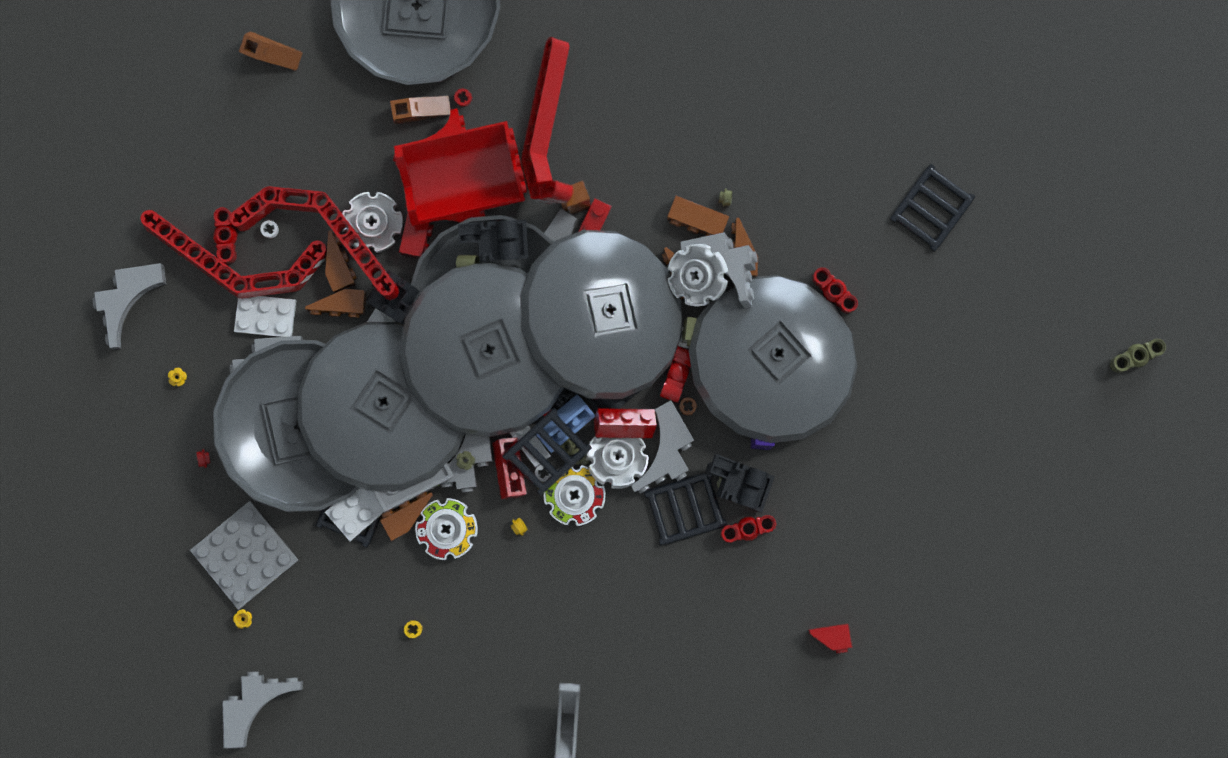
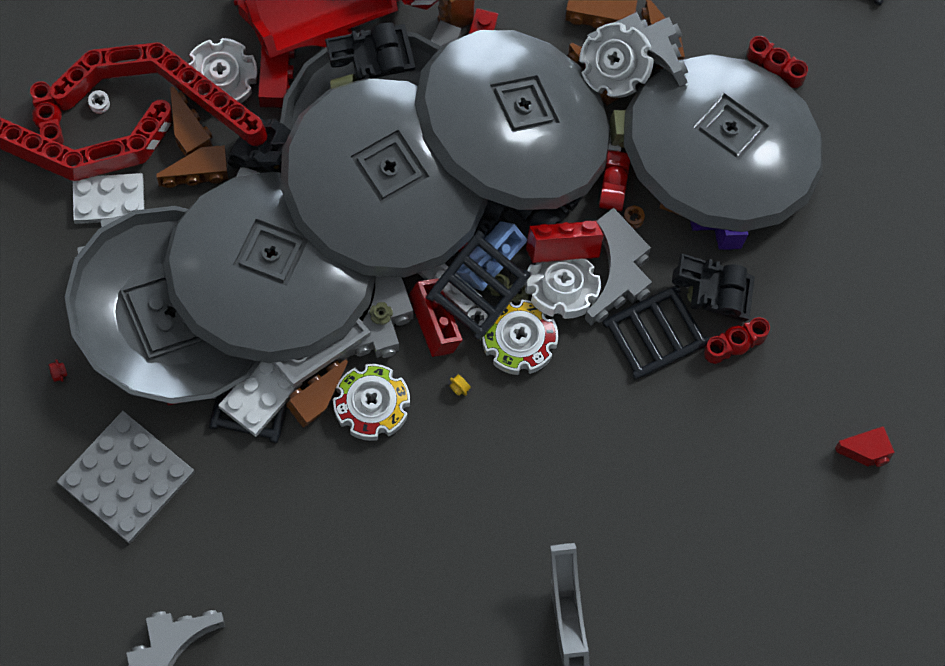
camera: 15 degrees left, 15 degrees down
yellow plate [168,368,187,387] -> none
yellow plate [233,610,252,629] -> none
yellow bush [404,621,422,638] -> none

